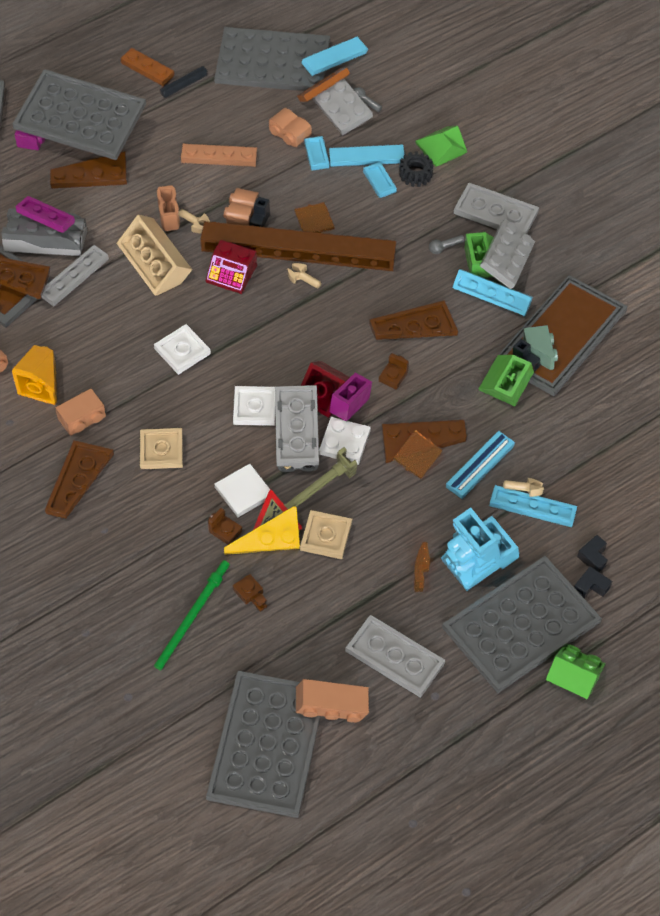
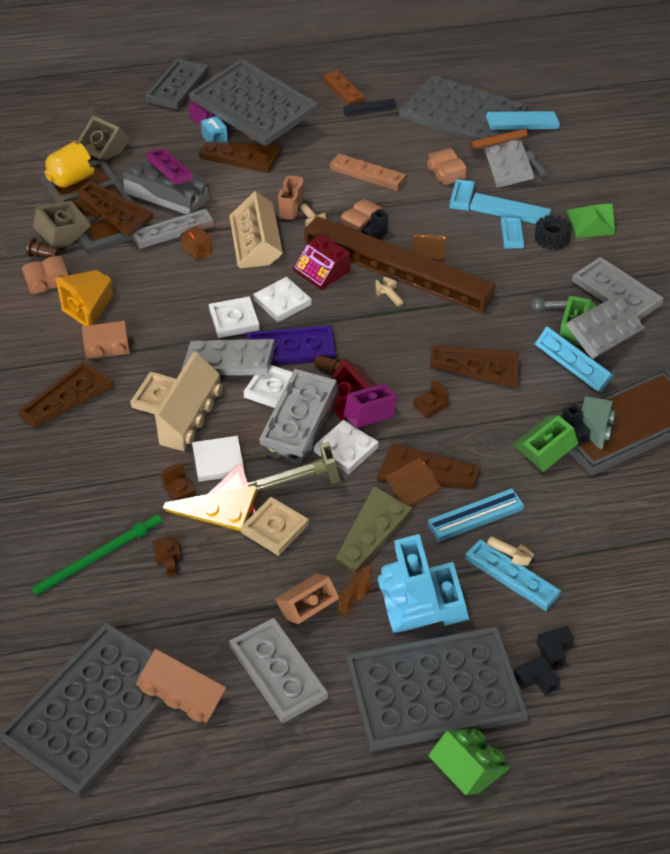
camera: 25 degrees right, 10 degrees down
none -> tan slope [155,352,223,452]
none -> clear orange brick [180,225,213,261]
none -> light grey plate [181,339,275,376]
none -> medium azure brick [201,116,228,143]
none -> dark purple tile [246,325,336,366]
none -> white plate [253,277,312,322]
none -> nougat brick [275,574,339,624]
none -> reddish brown pin [314,354,348,375]
none -> olive wing [336,486,413,576]

